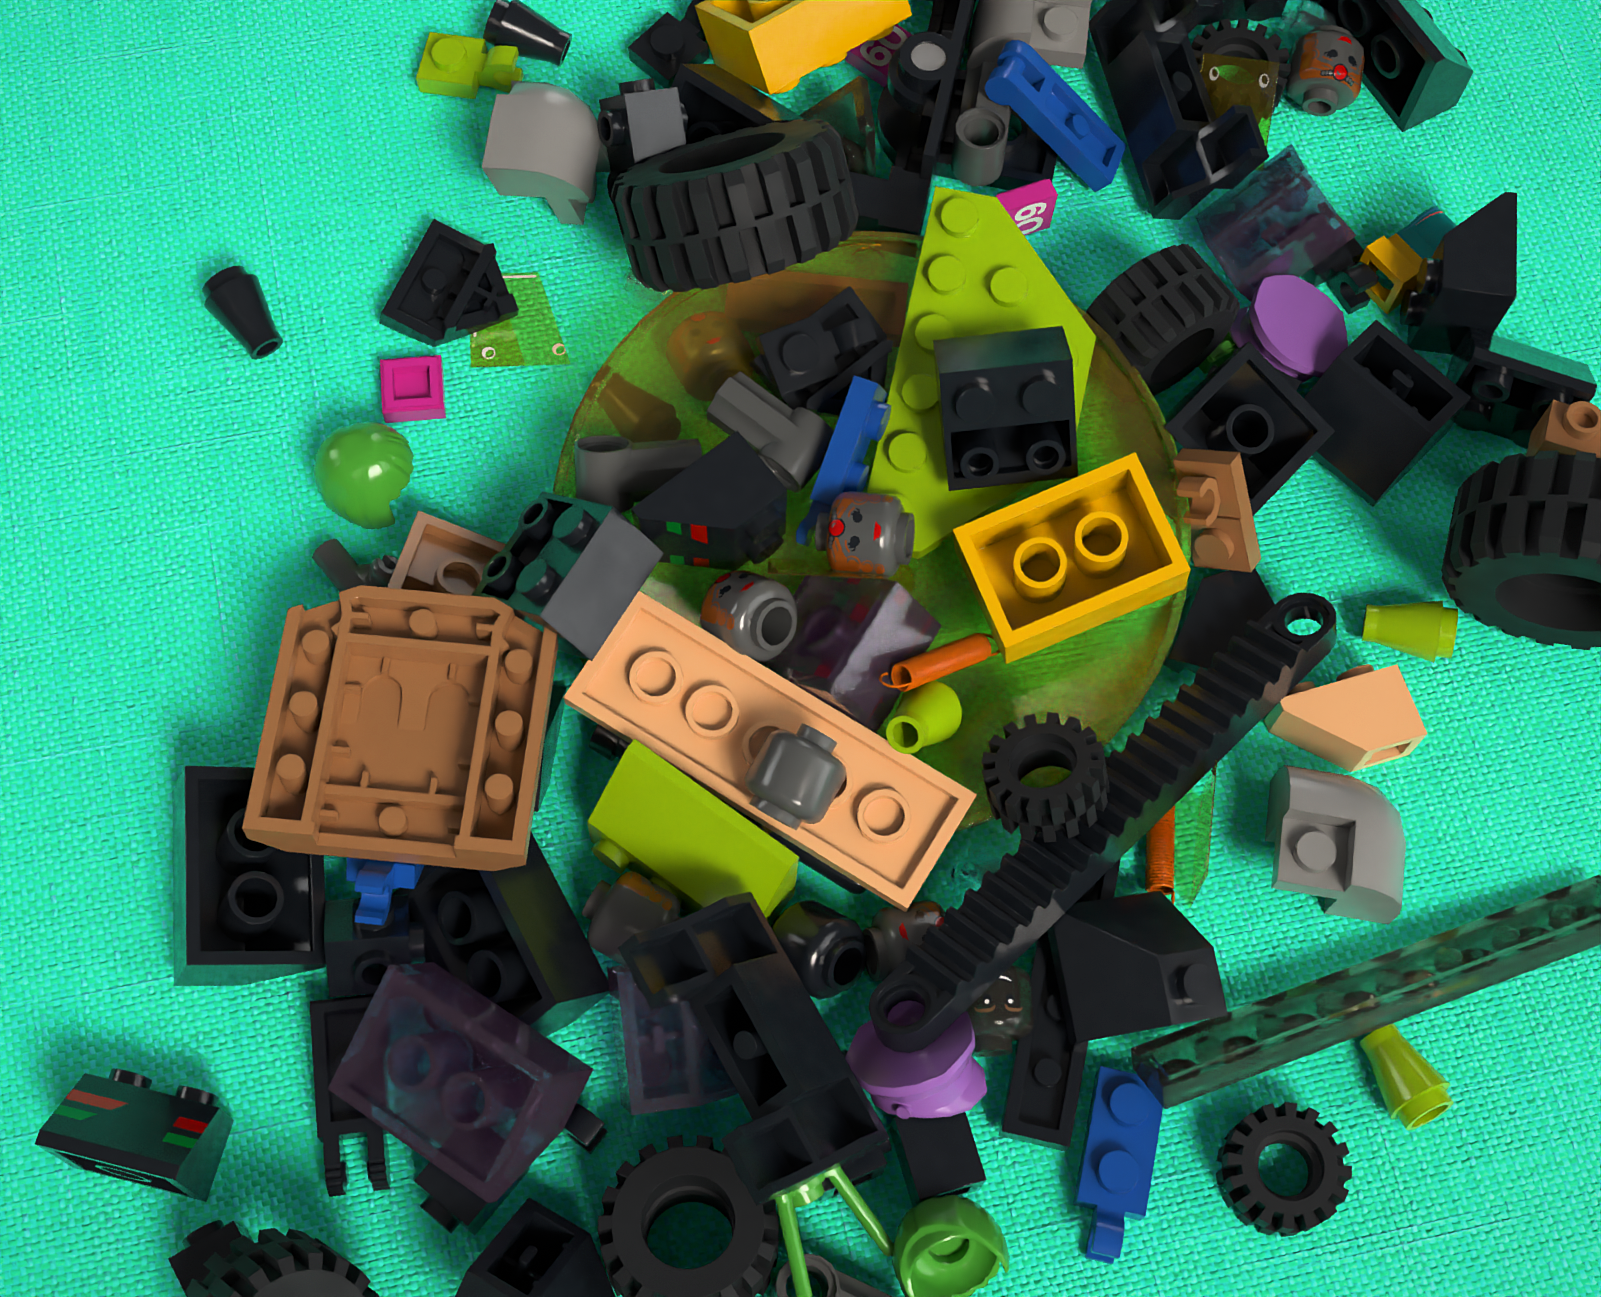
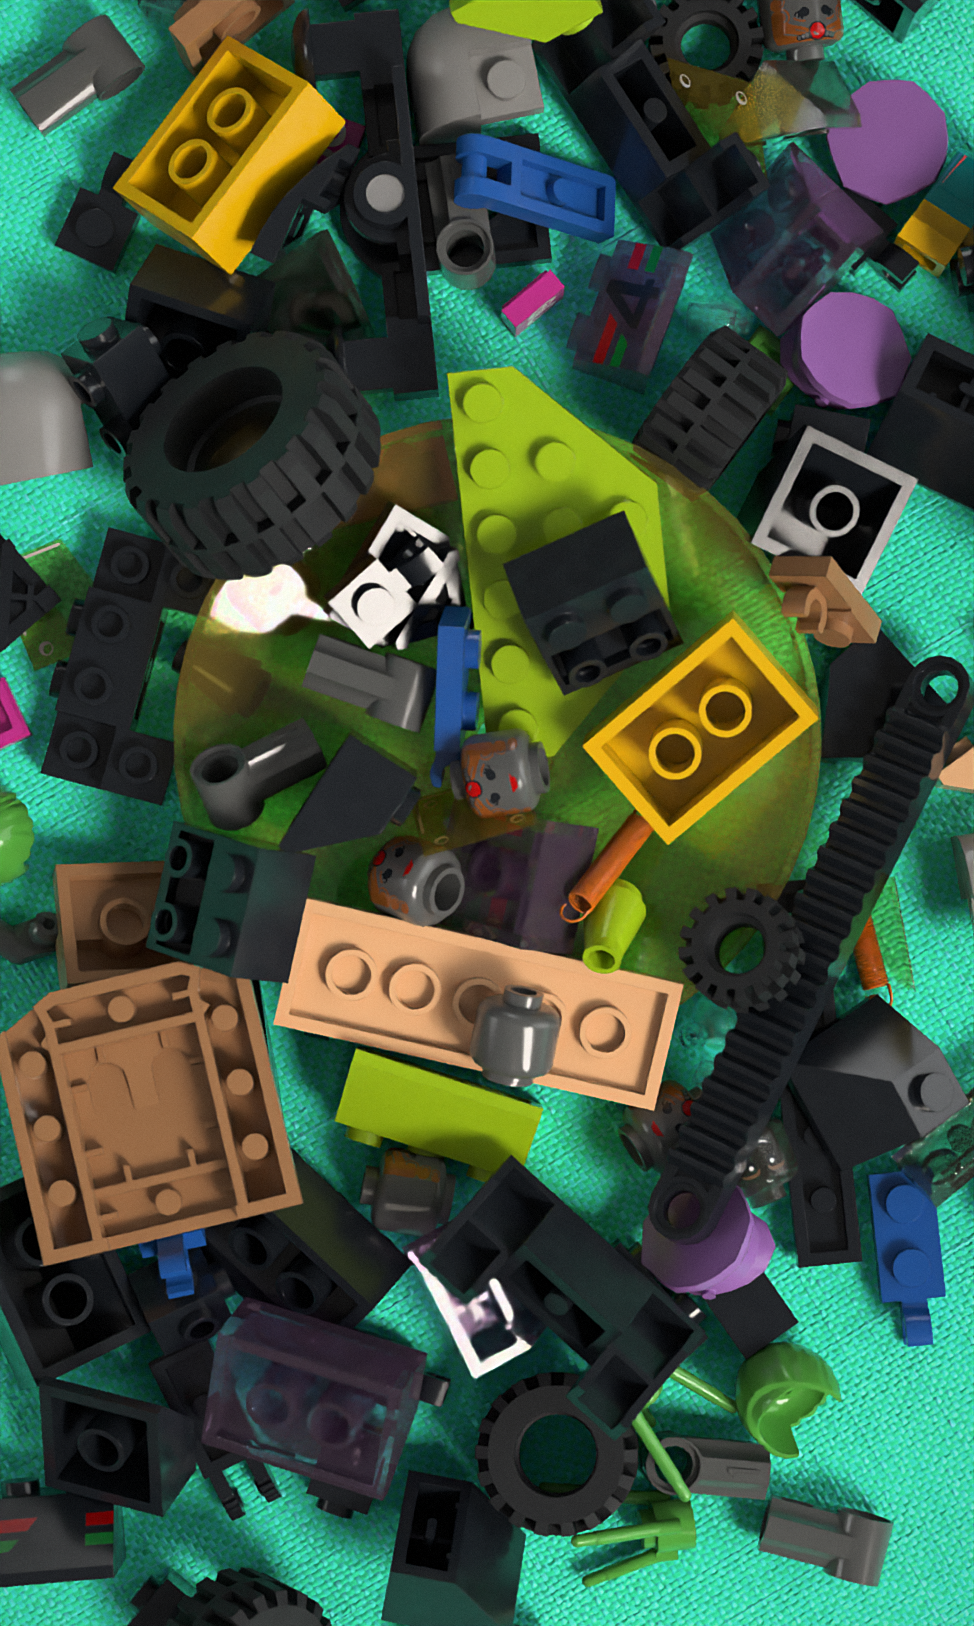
camera: 15 degrees left, 20 degrees up
black head [771,900,867,1000] -> none
none -> black slope [39,1376,196,1517]
none -> black bracket [41,527,224,806]
none -> black slope [250,144,360,264]
none -> slope [566,239,694,395]
none -> clear smoke slope [719,60,862,147]
none -> medium lavender hat [825,80,949,205]

